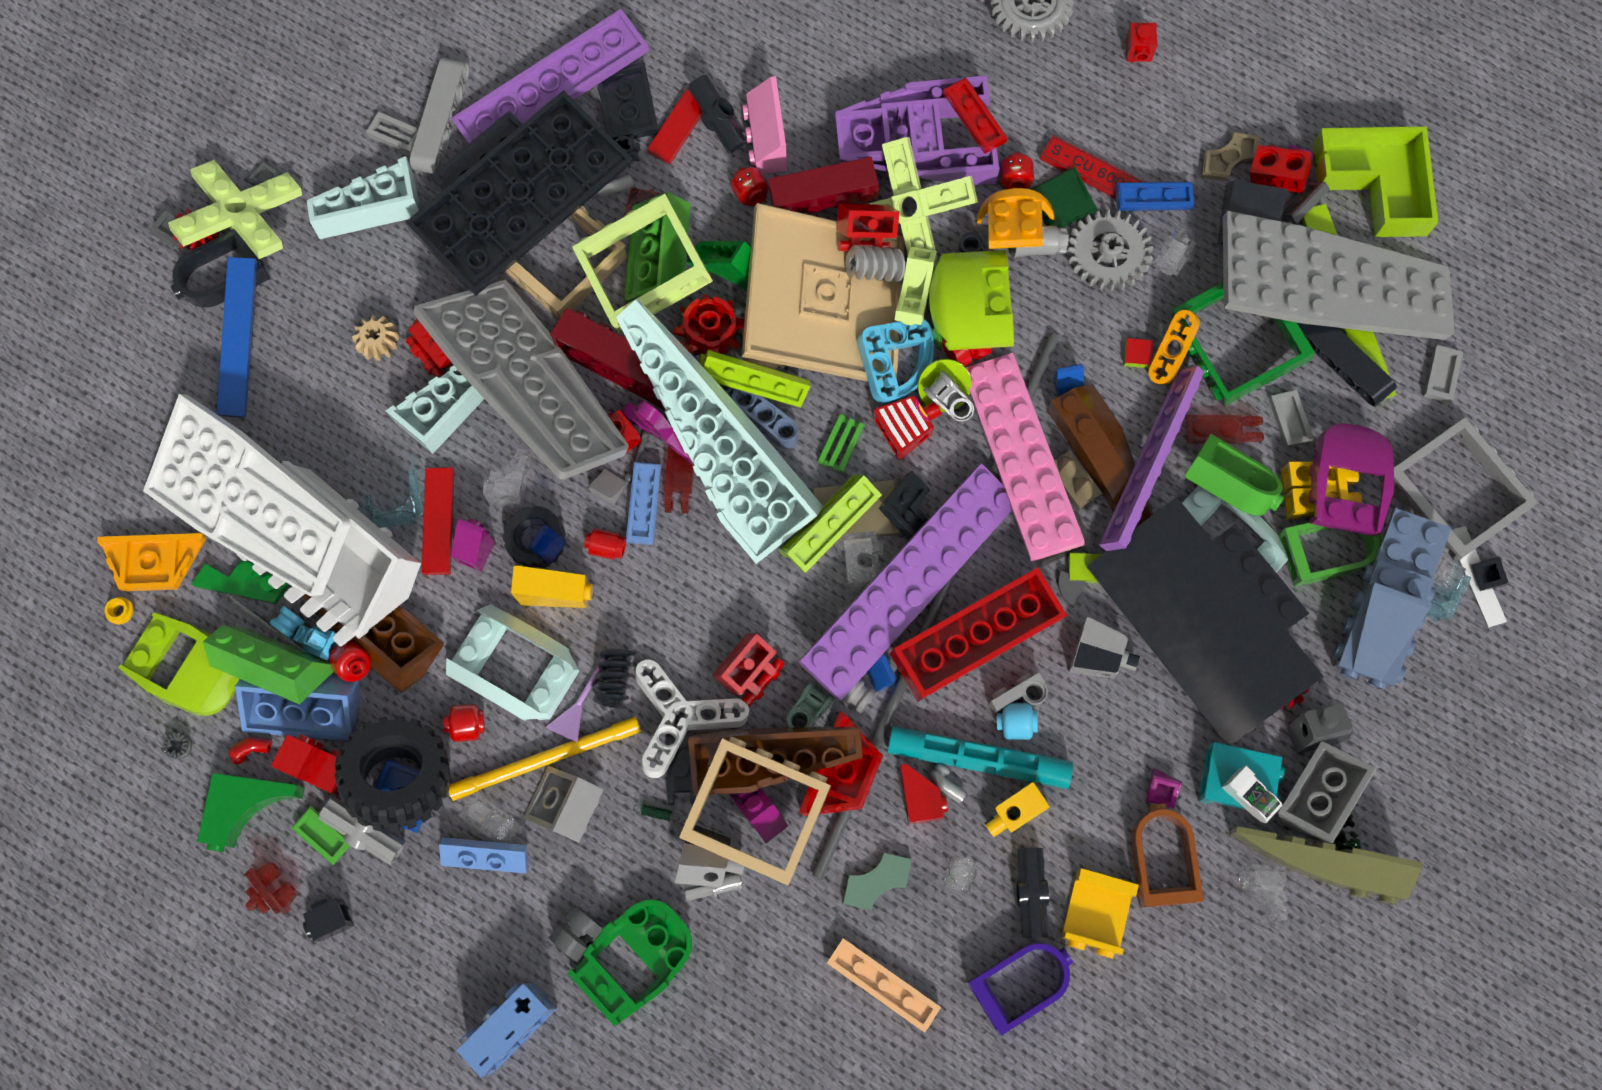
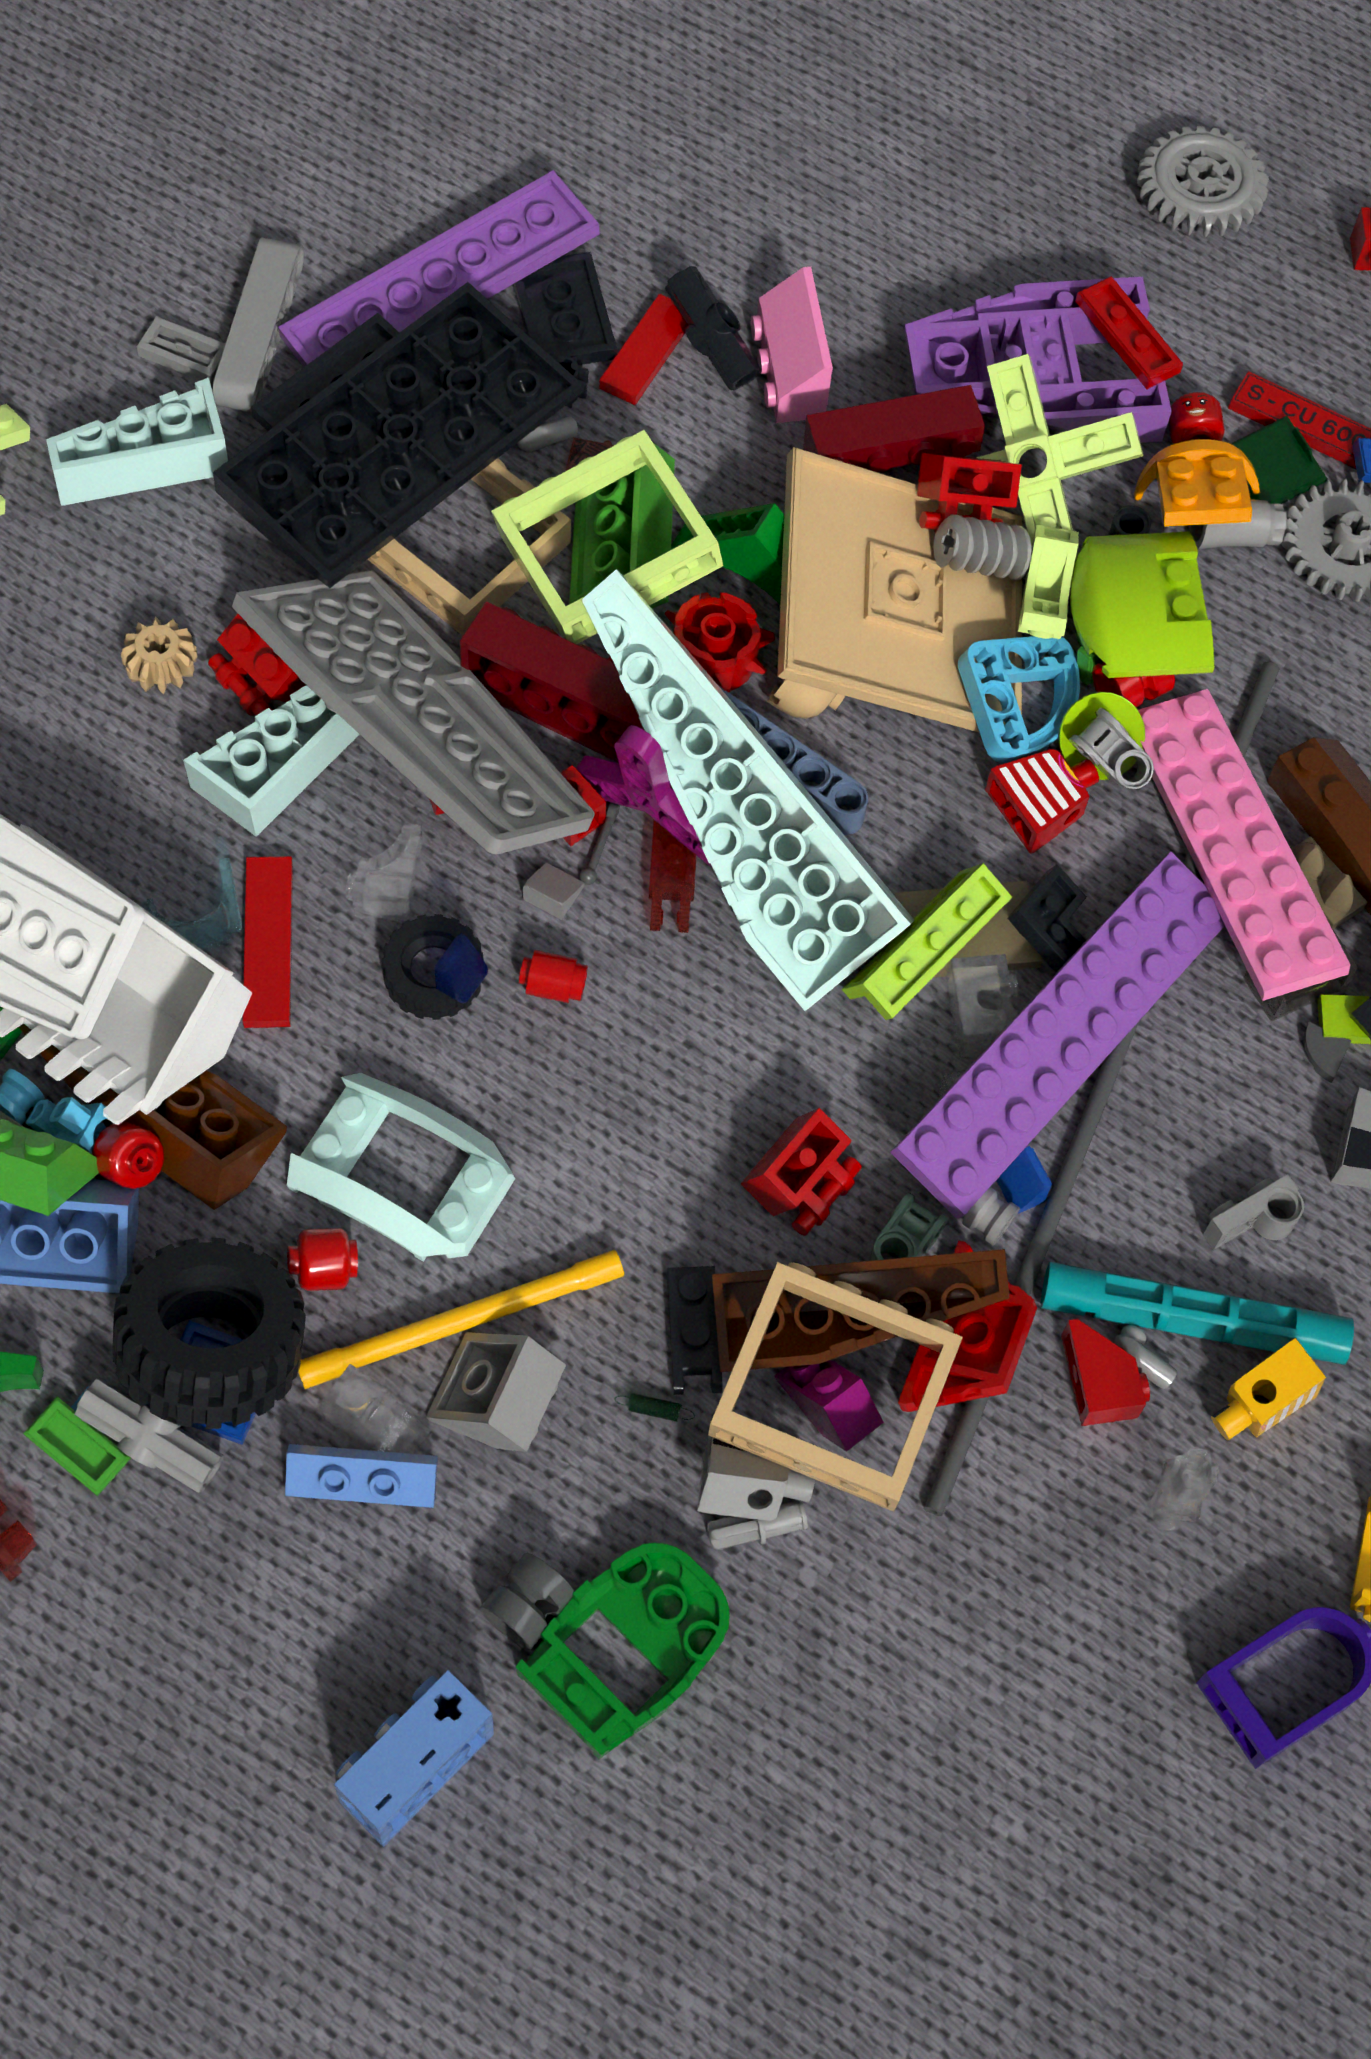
camera: 10 degrees left, 10 degrees down
red brick [271,733,341,796] -> none
black brick [303,898,354,942] -> none
magenta slope [451,519,495,572] -> none
yellow slope [511,566,593,608] -> none
lavender piece [545,659,606,743] -> none
black piece [592,648,636,709] -> none
medium blue plate [626,462,662,545] -> none
white piece [635,660,749,778] -> none
lime fence [698,350,811,408] -> none
red head [730,167,769,207] -> none
bright green tile [818,414,865,474] -> none
light nougat plate [827,938,941,1033] -> none
sand green tile [843,853,912,911] -> none
red brick [889,567,1068,702] -> none
medium azure head [997,703,1038,740] -> none
black piece [1016,848,1049,938] -> none
blue slope [1053,364,1084,396] -> none

